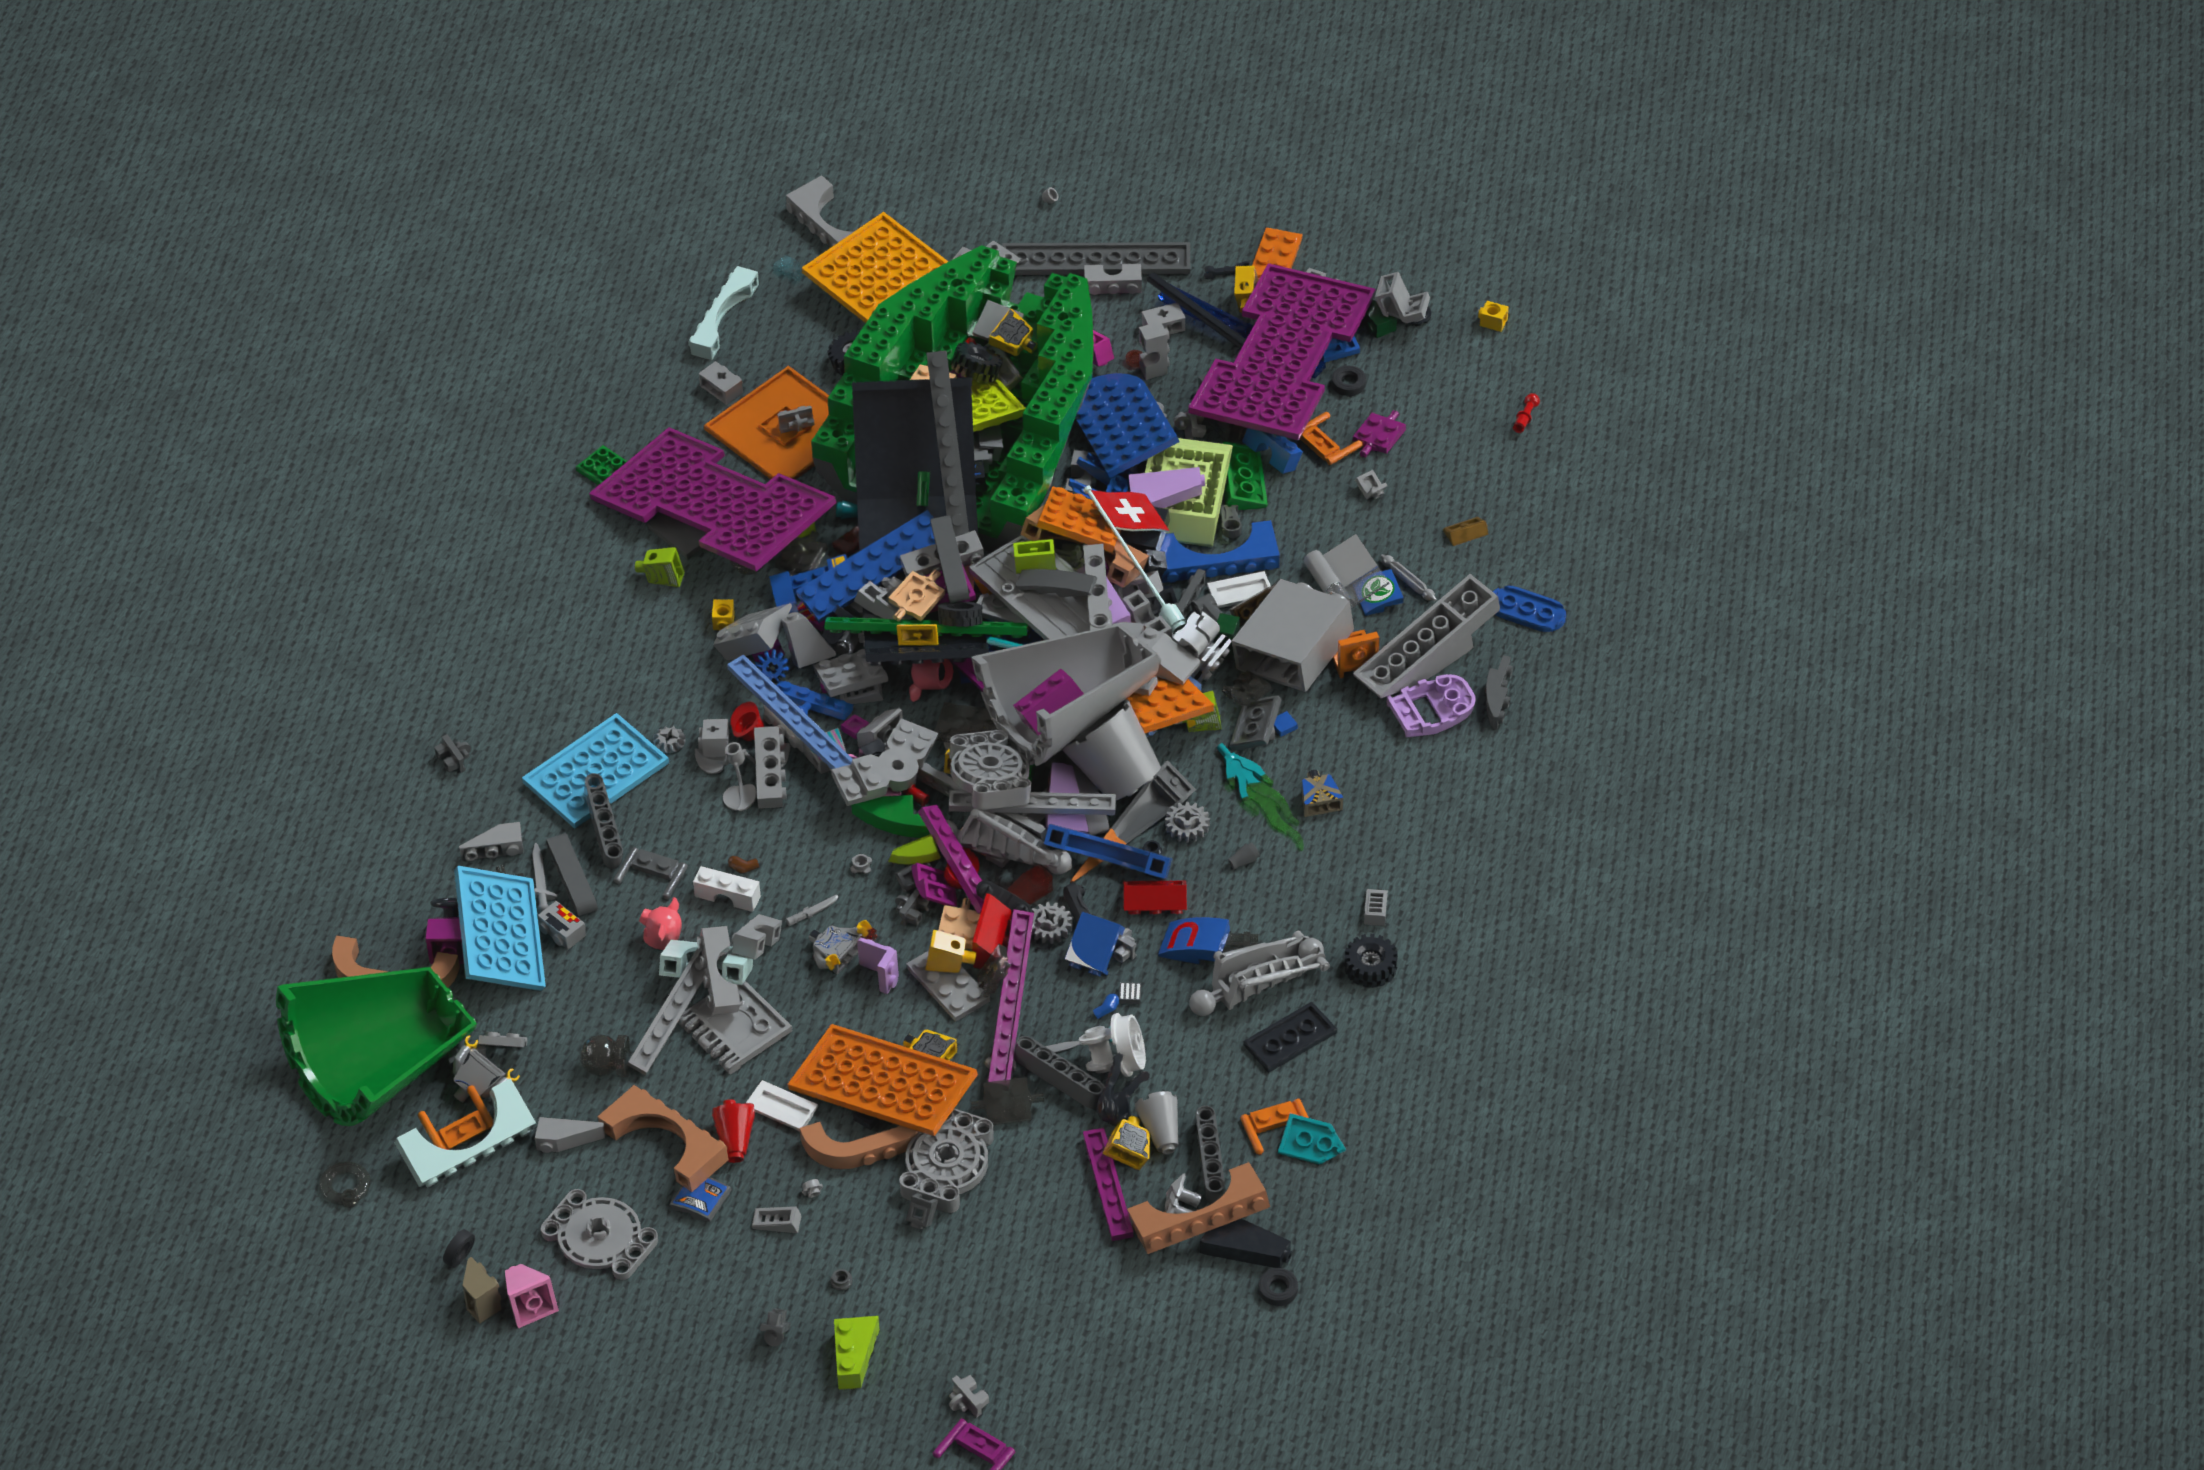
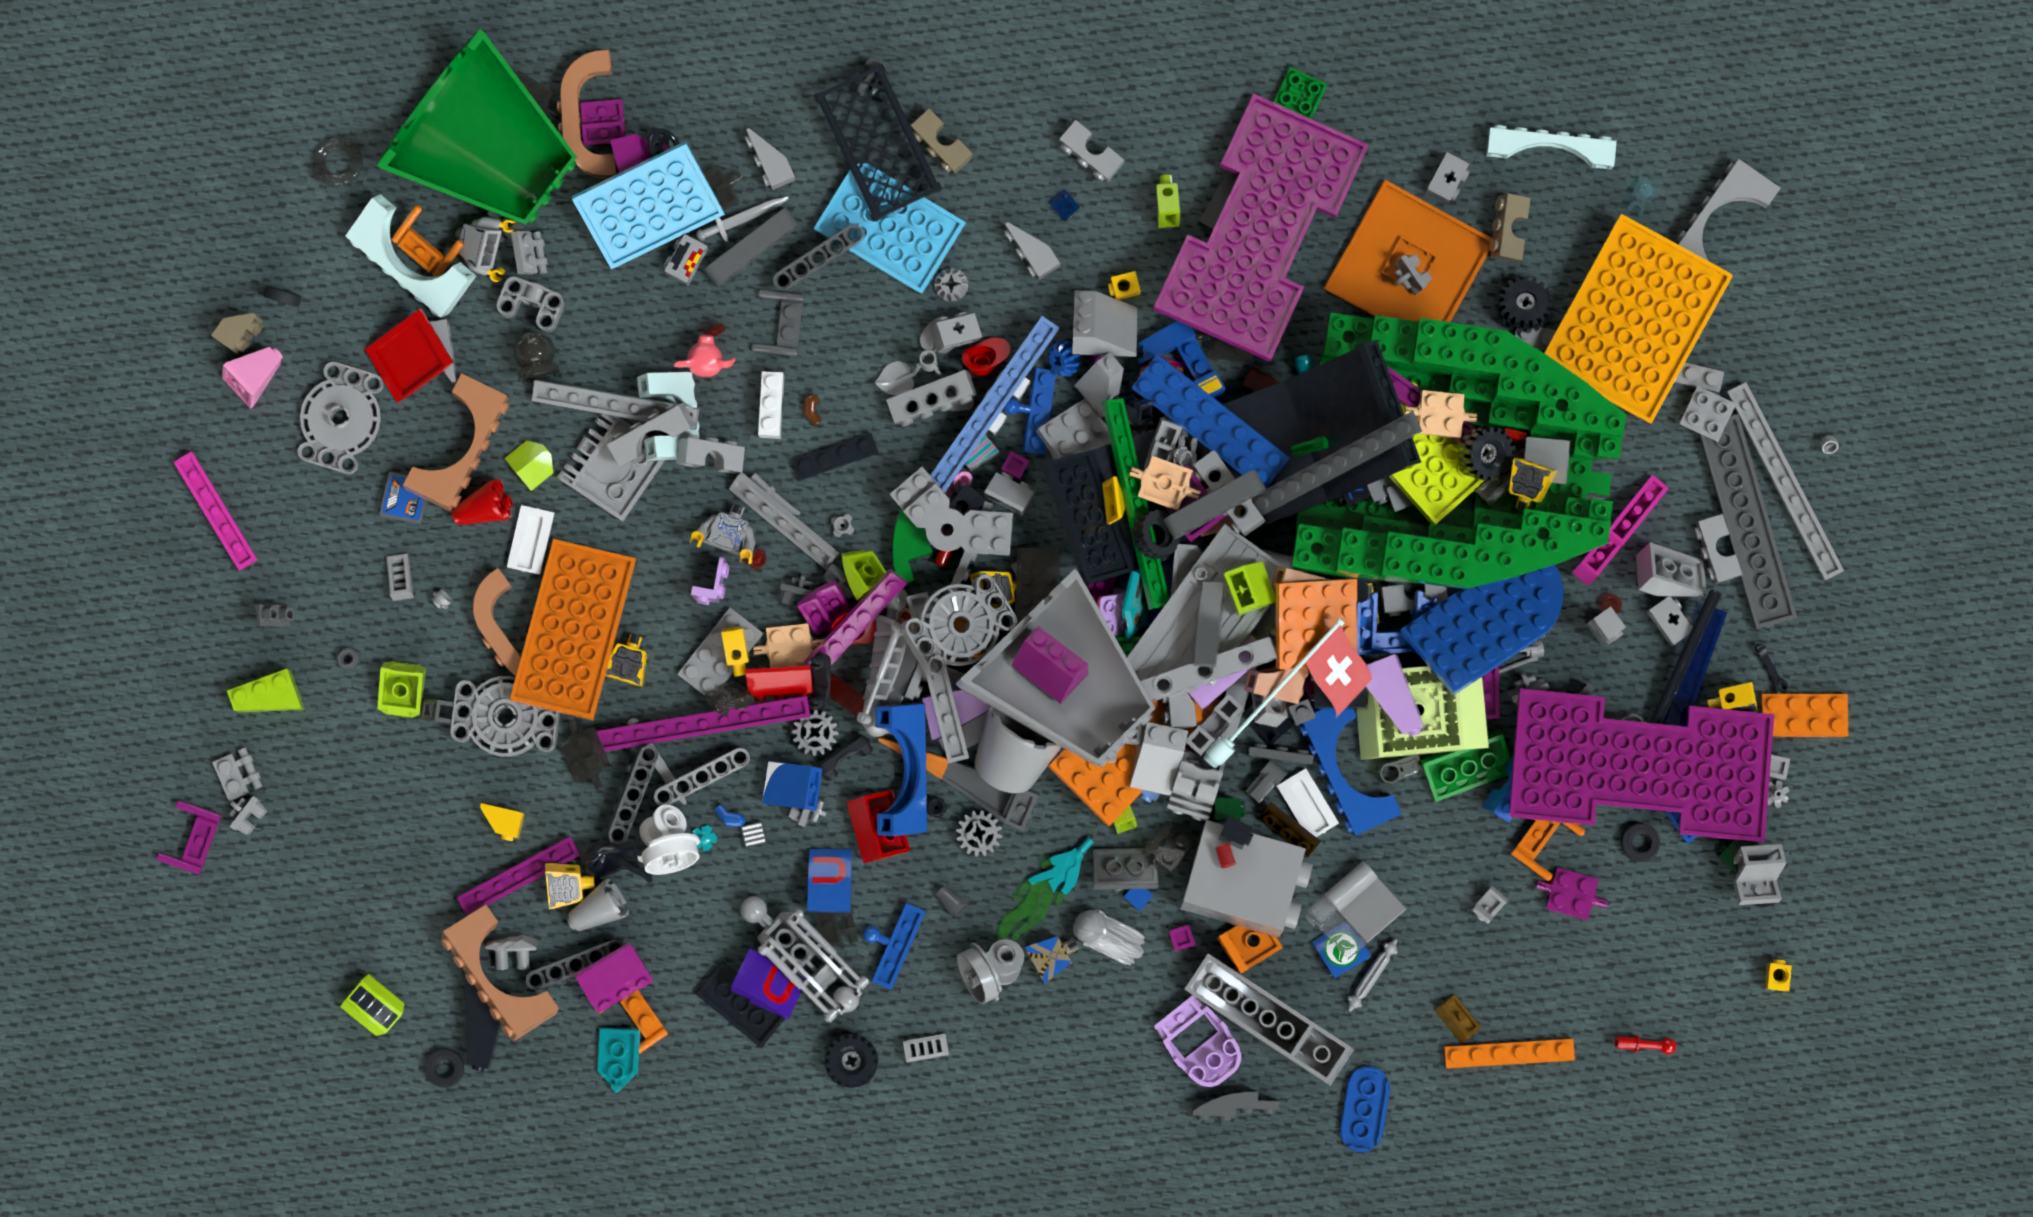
camera: 75 degrees right, 35 degrees up
none -> dark pink plate [174,451,258,571]
none -> light grey plate [212,748,263,802]
none -> lime slope [340,974,404,1036]
none -> red piece [365,309,454,403]
none -> lime slope [377,661,426,718]
none -> yellow slope [480,803,525,842]
none -> light grey beam [497,277,565,333]
none -> lime slope [504,441,554,491]
none -> magenta slope [574,942,654,1013]
none -> magenta slope [580,98,626,146]
none -> light grey beam [654,747,750,806]
none -> clear red tile [704,323,726,338]
none -> light grey plate [729,472,839,570]
none -> dark purple slope [731,949,804,1020]
none -> black plate [792,433,879,481]
none -> black door [813,63,942,222]
none -> blue plate [863,903,926,990]
none -> dark tan arch [911,109,973,175]
none -> light grey piece [957,939,1024,1004]
none -> light grey slope [1004,222,1060,280]
none -> clear blue slope [1048,189,1080,221]
none -> light grey arch [1059,120,1124,182]
none -> light grey hair [1073,909,1145,965]
none -> magenta plate [1169,925,1195,951]
none -> red piece [1215,843,1236,869]
none -> black brick [1219,816,1254,850]
none -> orange plate [1444,1039,1575,1068]
none -> dark tan arch [1490,193,1531,262]
none -> light grey slope [1636,542,1707,597]
none -> light grey plate [1726,382,1844,581]

